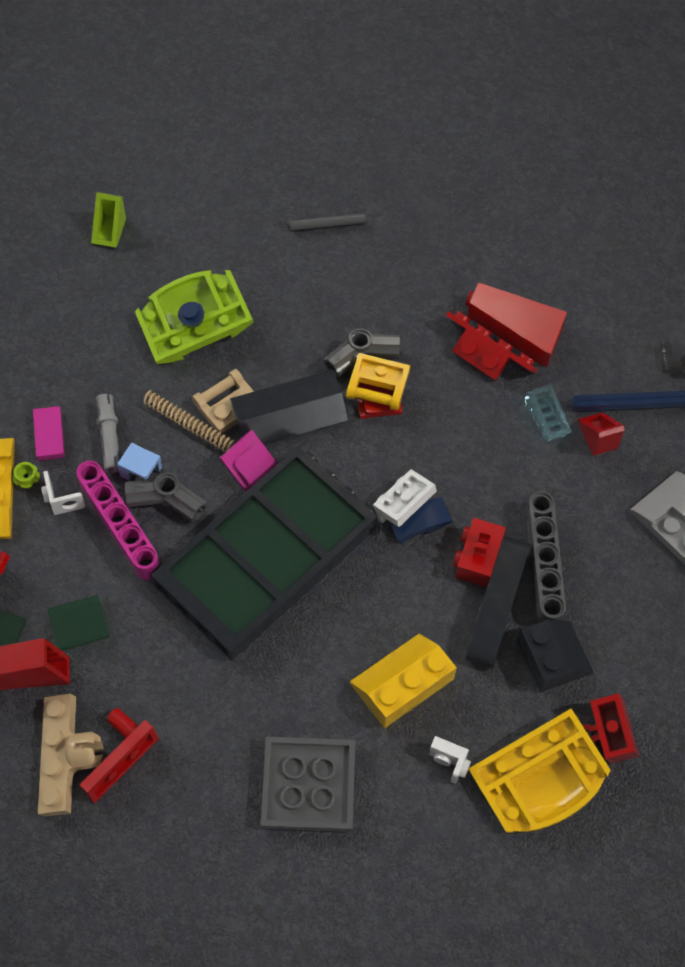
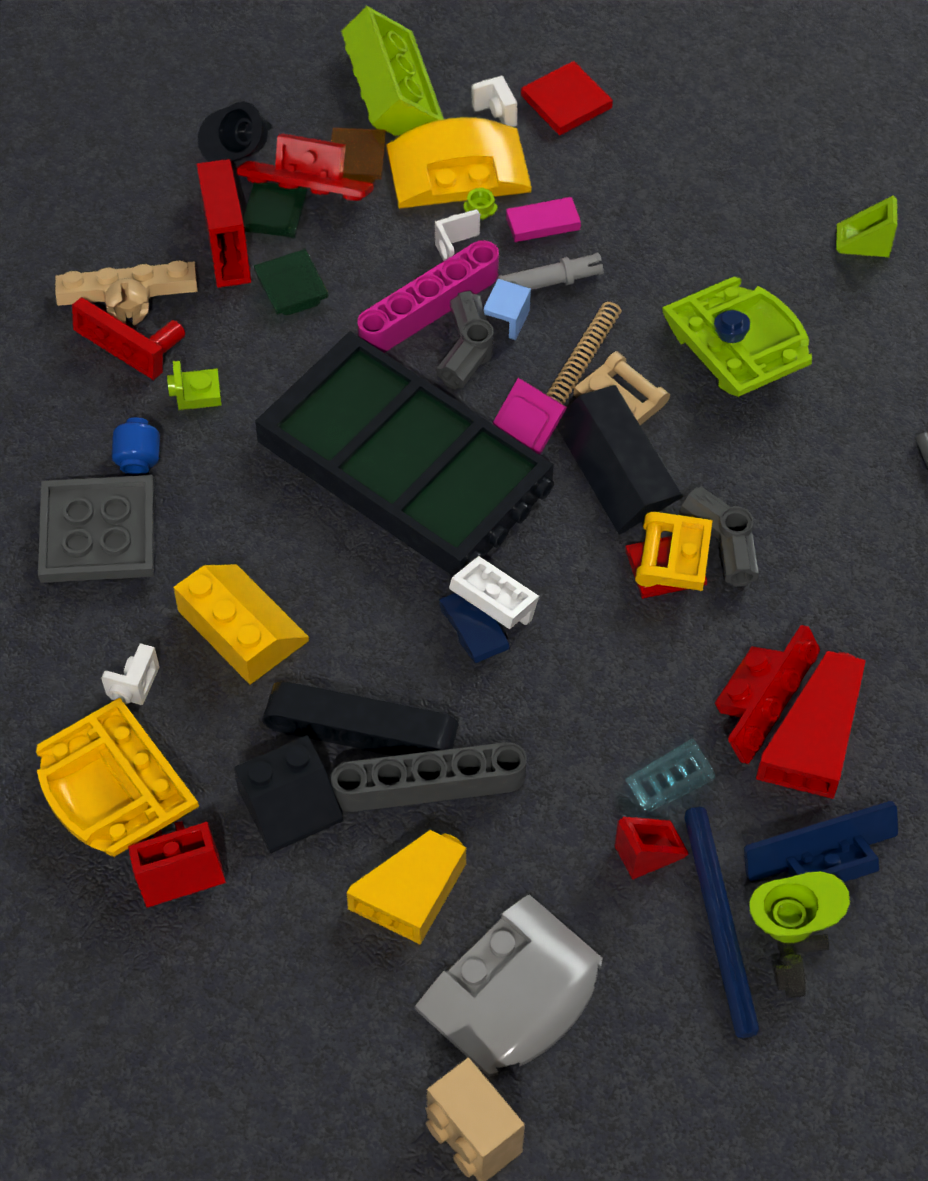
camera: 85 degrees right, 5 degrees down
red brick [453,518,506,587] -> none
none -> blue head [112,417,160,475]
none -> lime bracket [167,361,222,410]
none -> yellow slope [347,830,466,945]
none -> dark blue bracket [744,801,898,882]
none -> lime piece [749,871,850,943]

